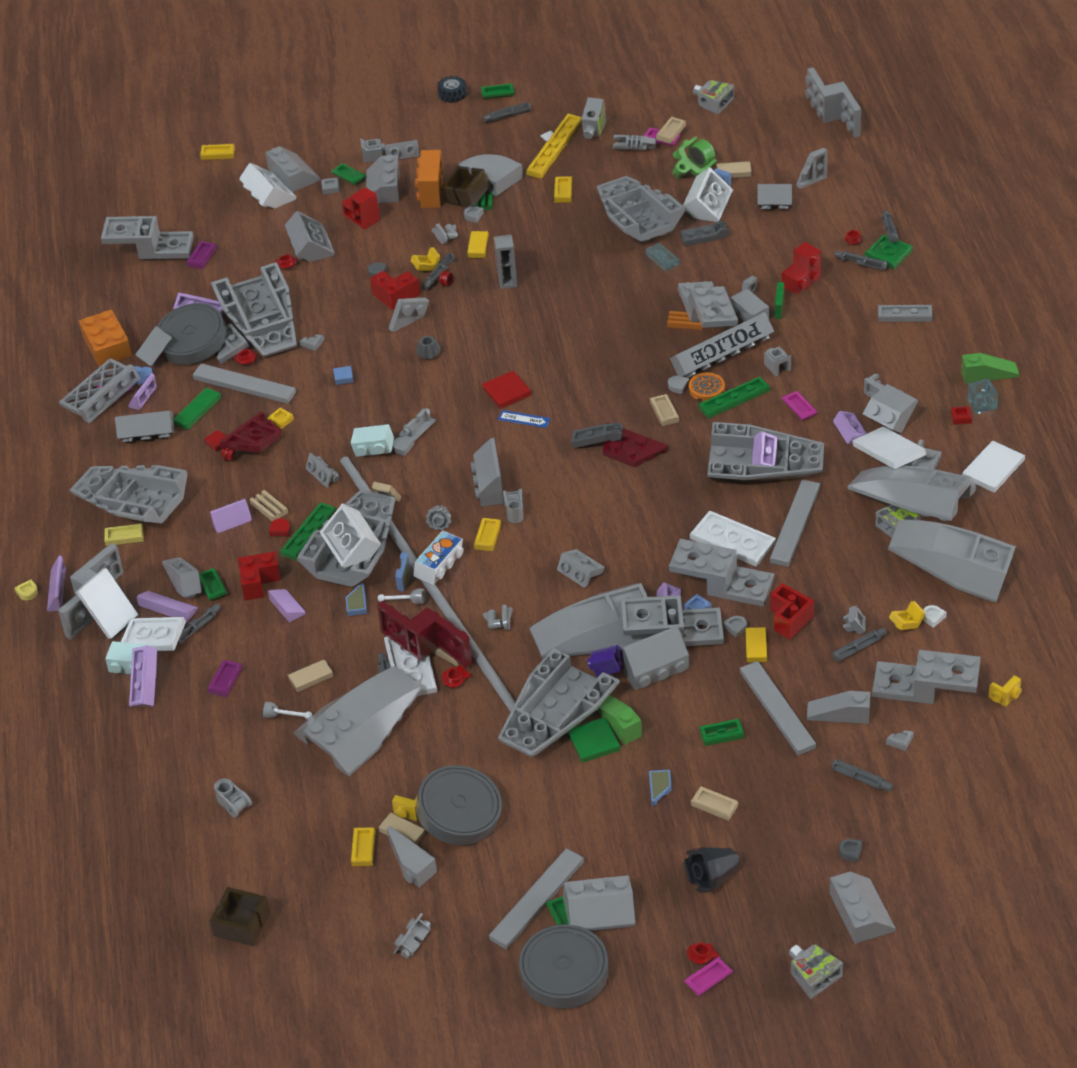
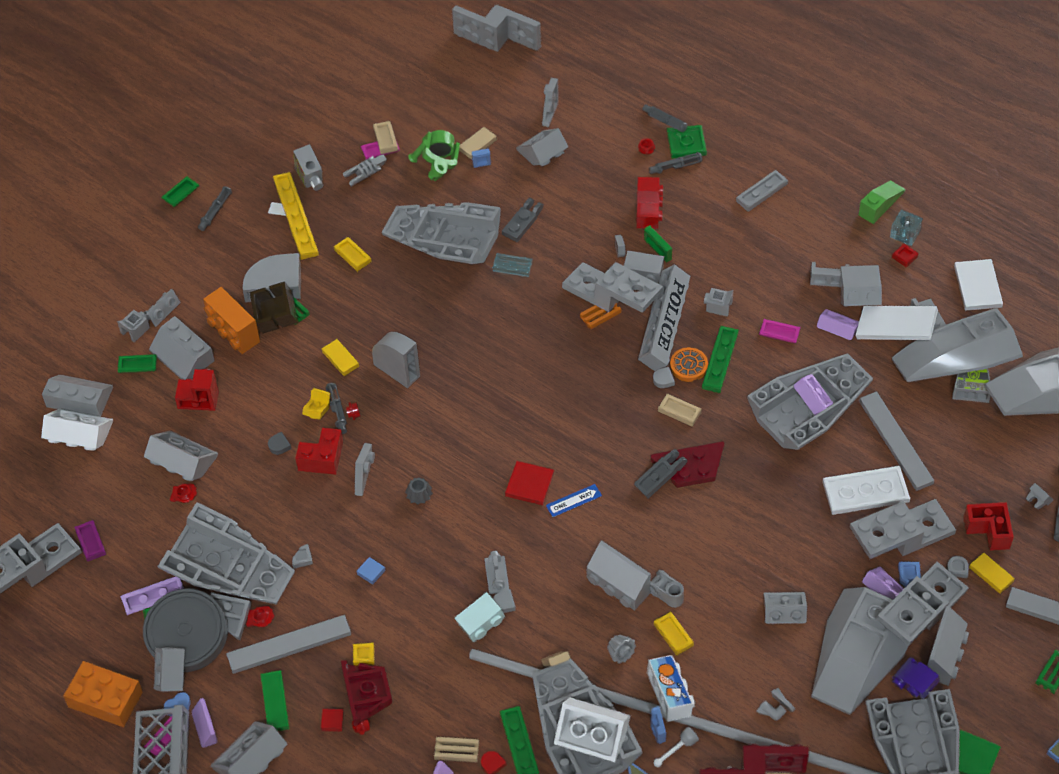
camera: 45 degrees left, 10 degrees up
light grey hinge [306,453,339,488] -> none
light grey tile [321,178,340,195] -> none
light grey piece [431,224,458,244] -> none
black wheel [437,76,467,103] -> none
light grey tile [464,206,484,223] -> none
bright green slope [596,695,642,745] -> none
white slope [683,167,733,222] -> none
light grey torso [693,80,734,115] -> none

